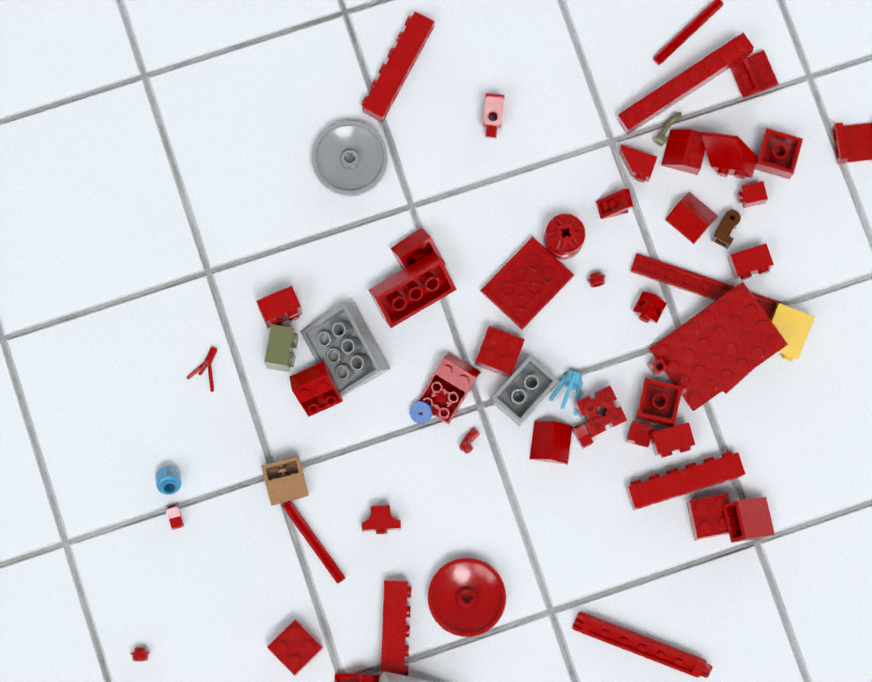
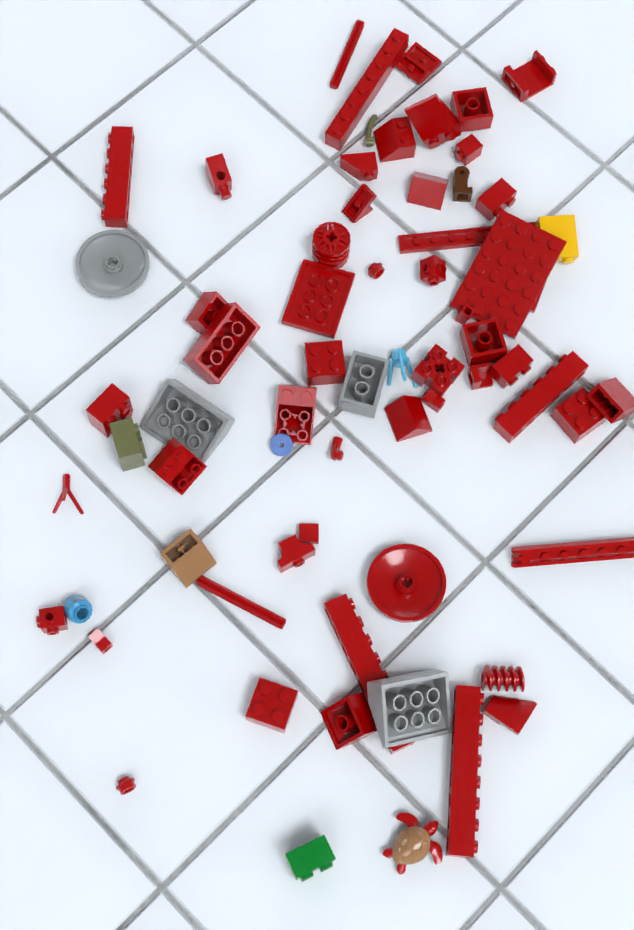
camera: 25 degrees left, 10 degrees down
none -> red brick [36,606,68,635]
none -> red tile [299,523,319,544]

